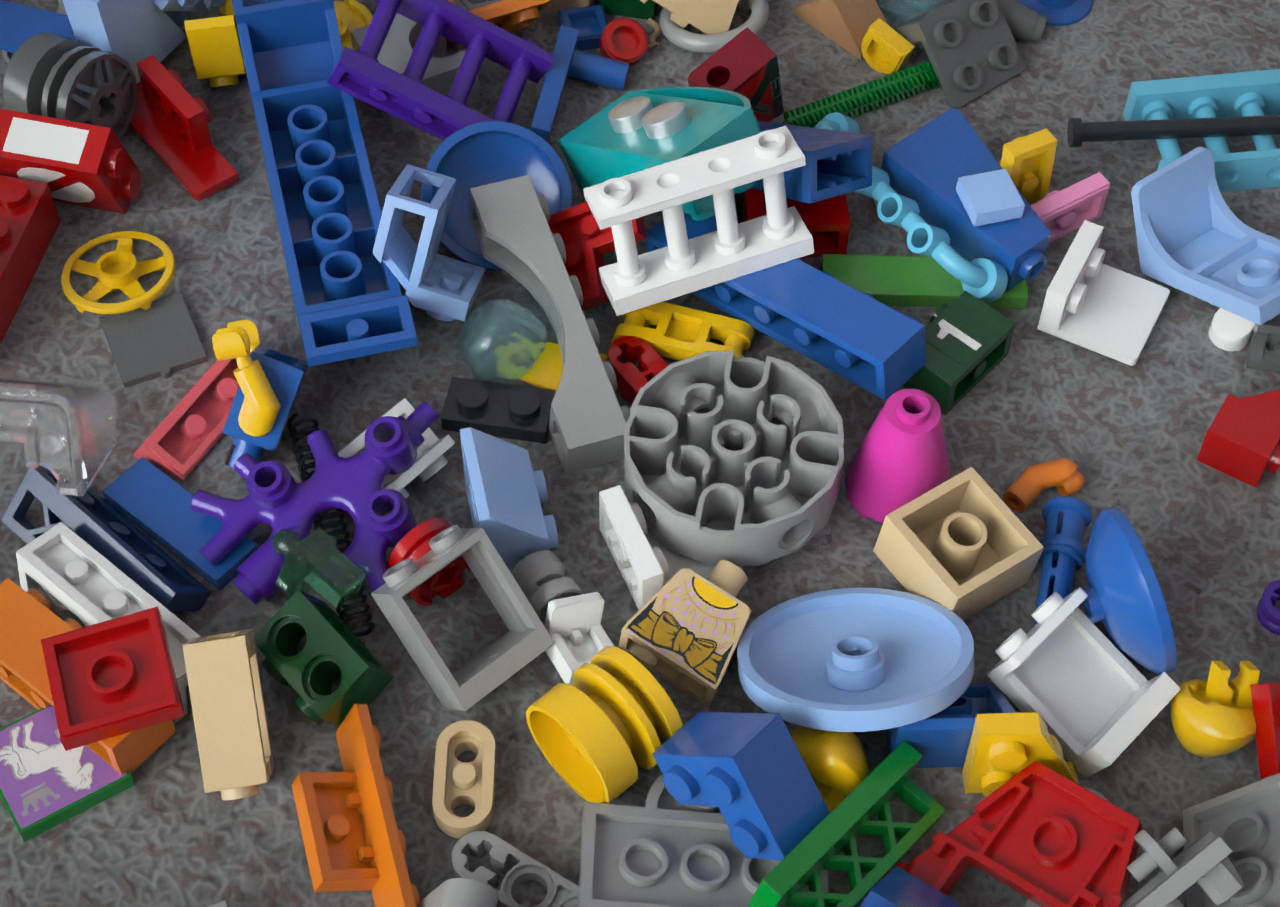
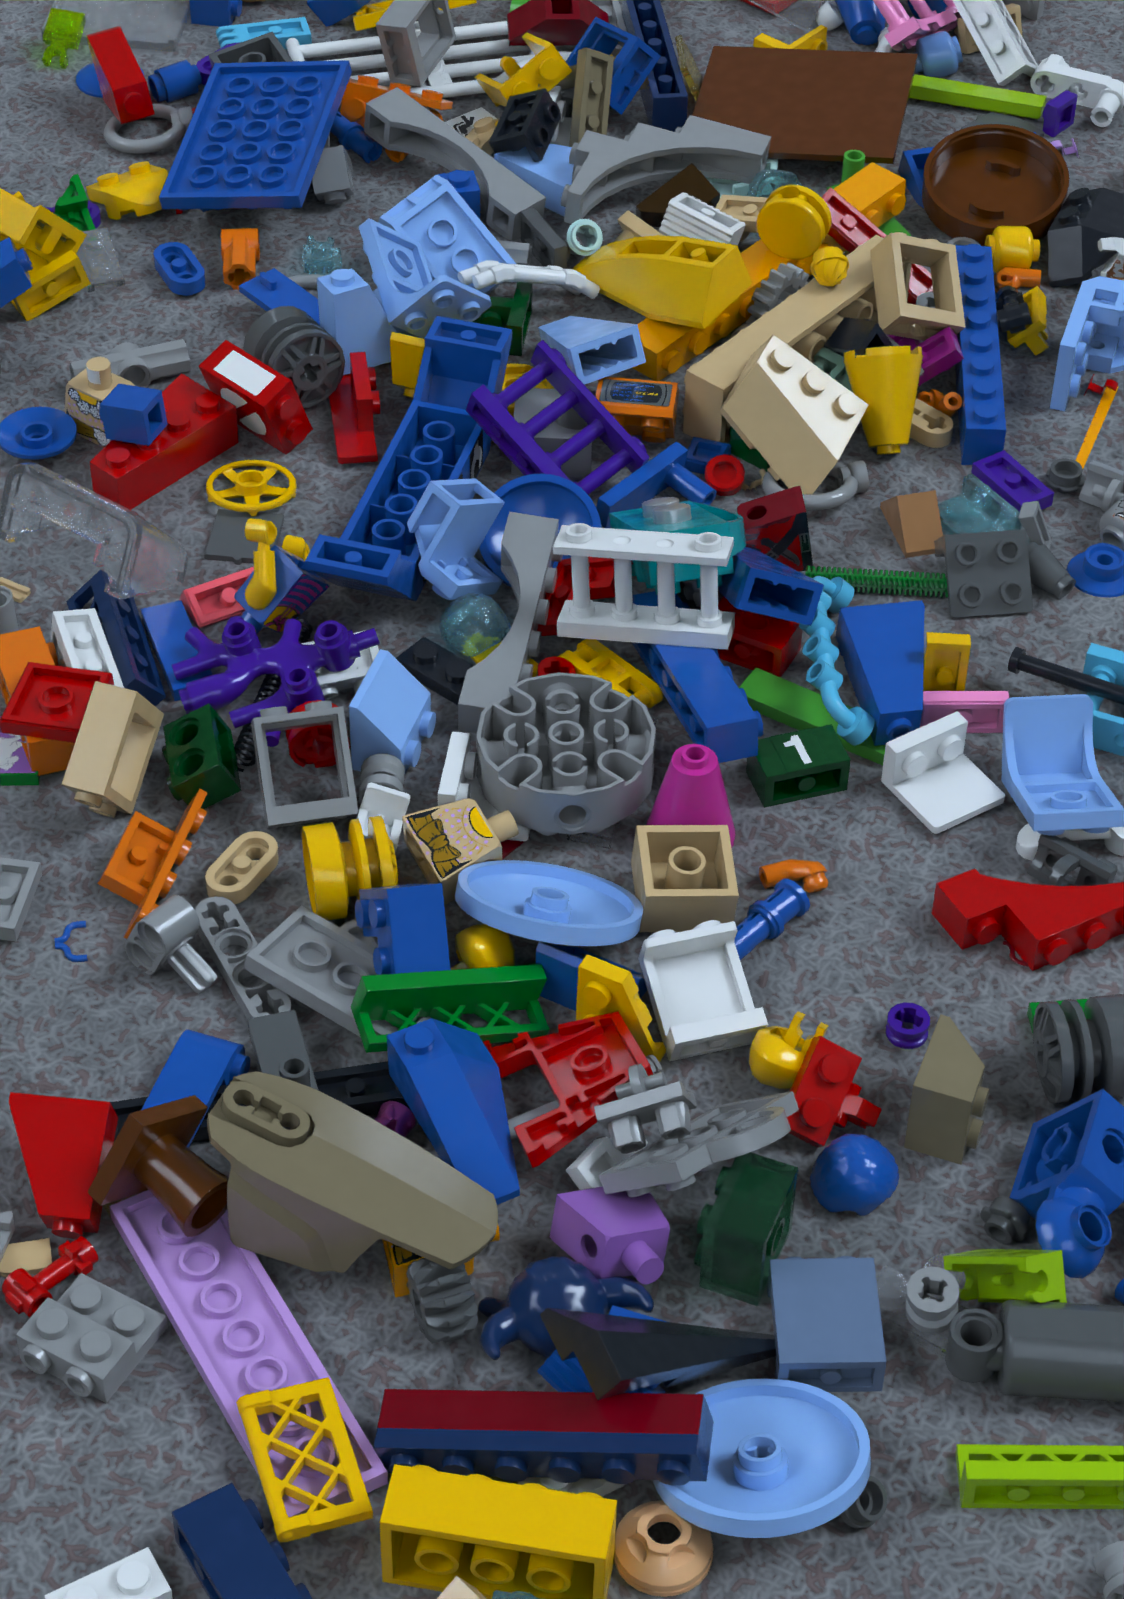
camera: 30 degrees right, 10 degrees down
piece [273,528,366,608] -> none
yellow tile [861,18,915,75] -> none
light blue tile [956,169,1025,227] -> none
blue dish [1083,506,1177,675] -> none

